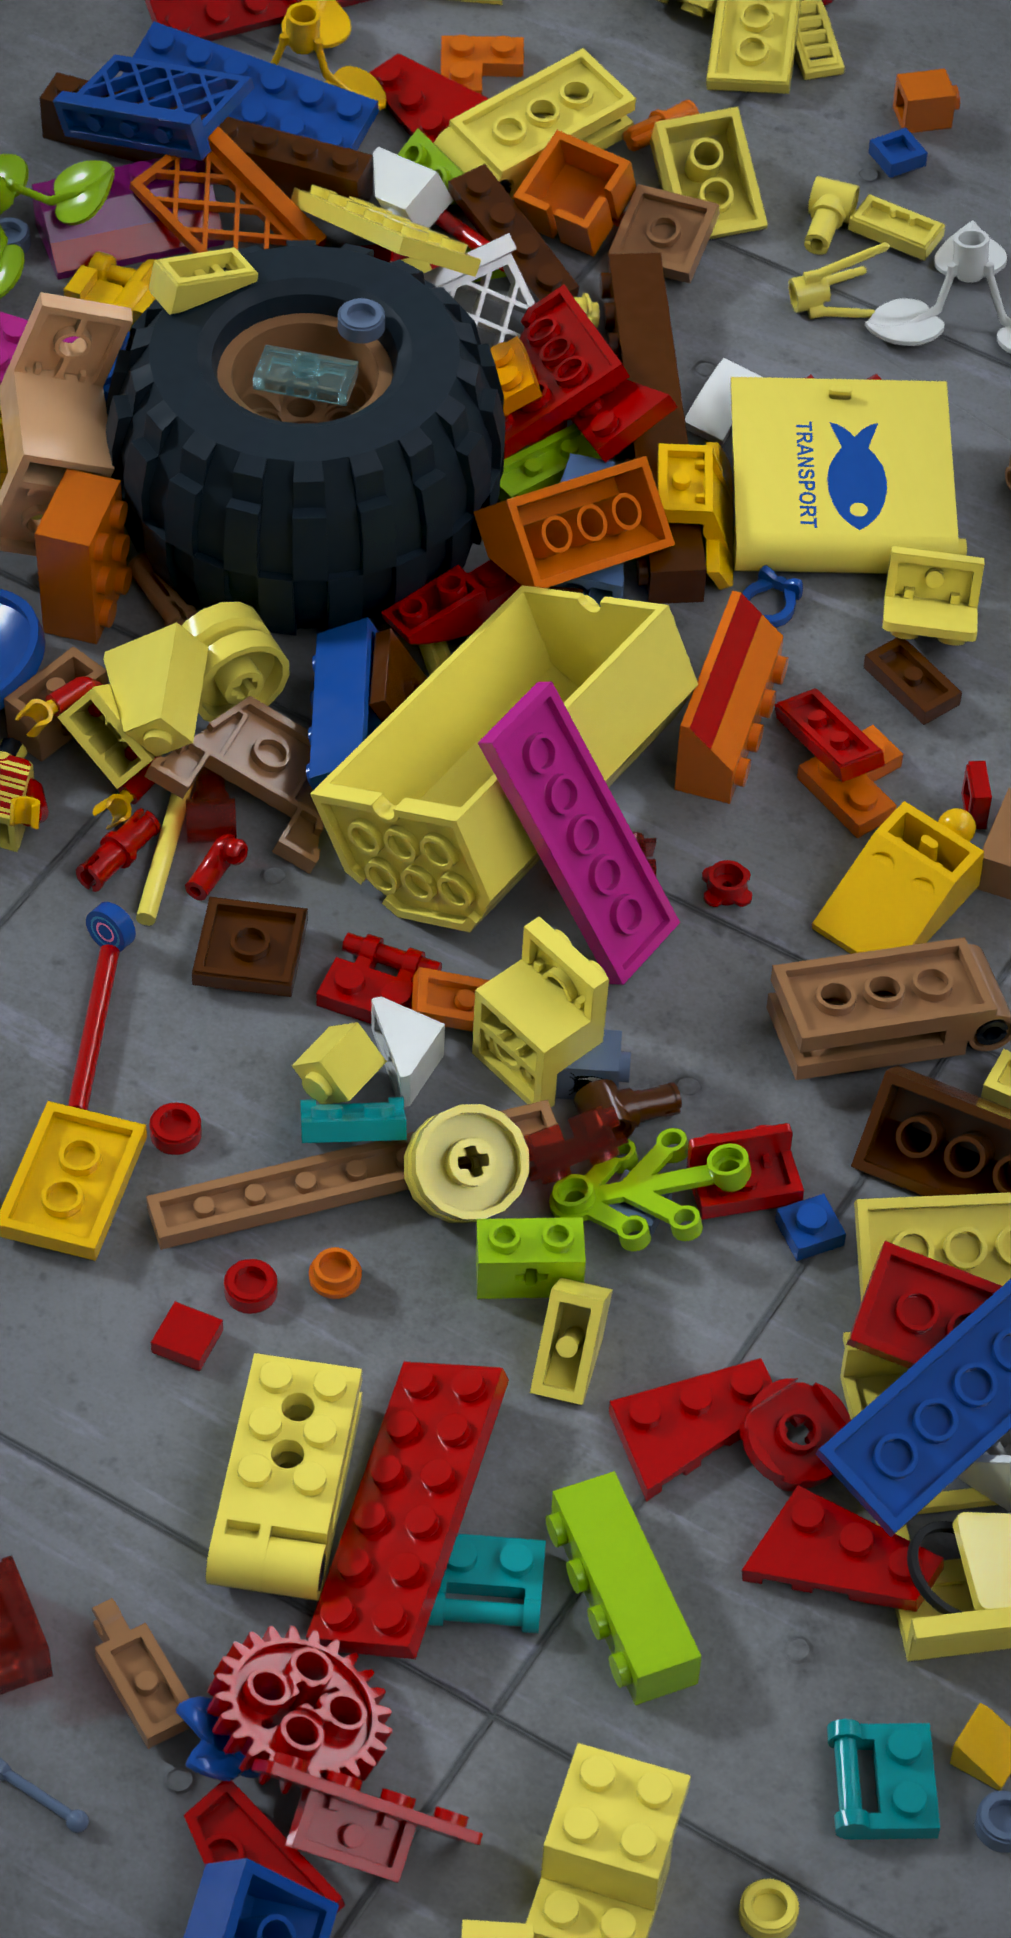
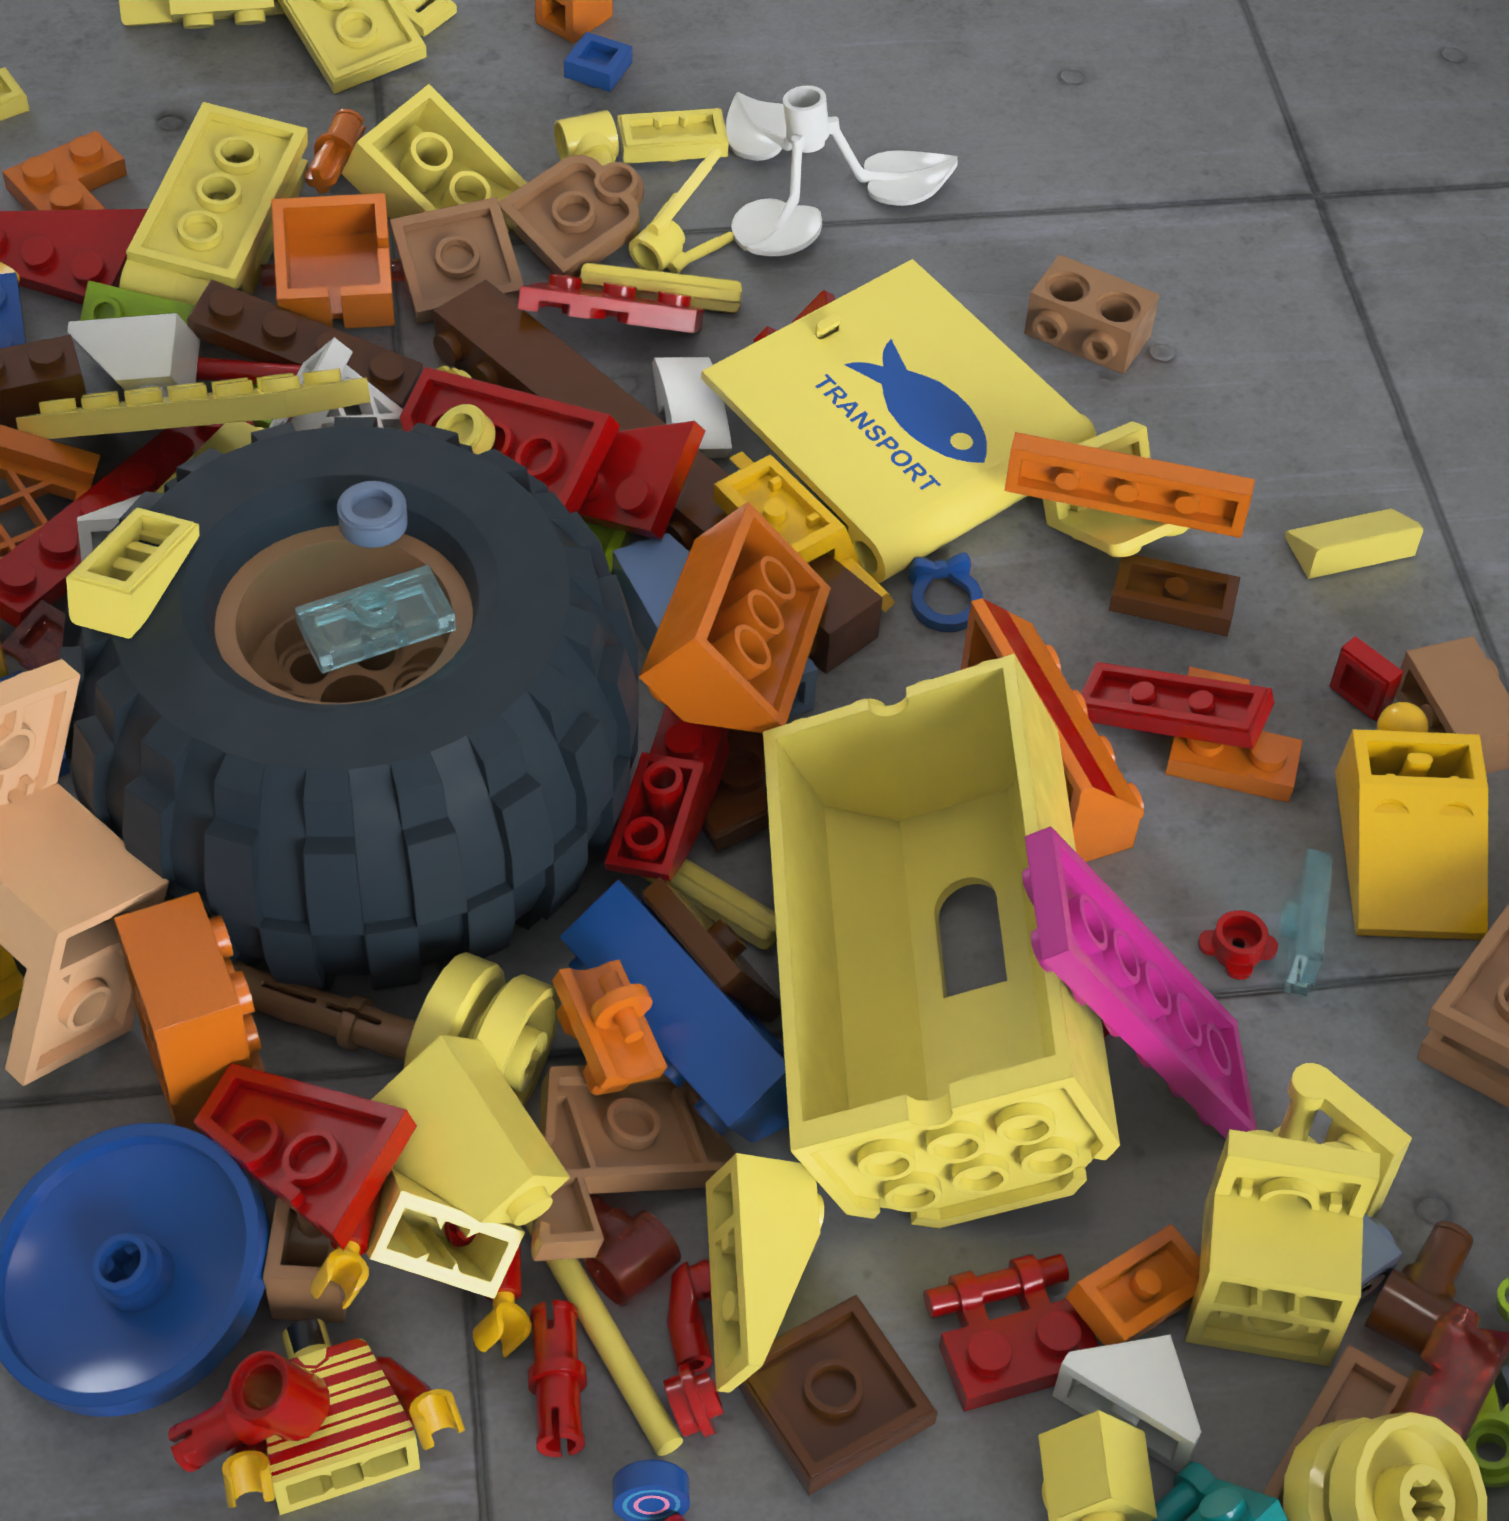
camera: 40 degrees left, 0 degrees up
none -> red wing [193,1063,417,1251]
none -> light yellow tile [435,404,496,455]
none -> medium nougat plate [499,155,644,277]
none -> wing [517,273,705,333]
none -> orange hips [552,960,668,1095]
none -> light yellow axle [580,263,742,314]
none -> red plate [663,1362,724,1438]
none -> light yellow slope [705,1153,824,1393]
none -> orange plate [1004,432,1255,538]
none -> light yellow plate [1272,1063,1412,1217]
none -> clear light blue plate [1278,849,1333,996]

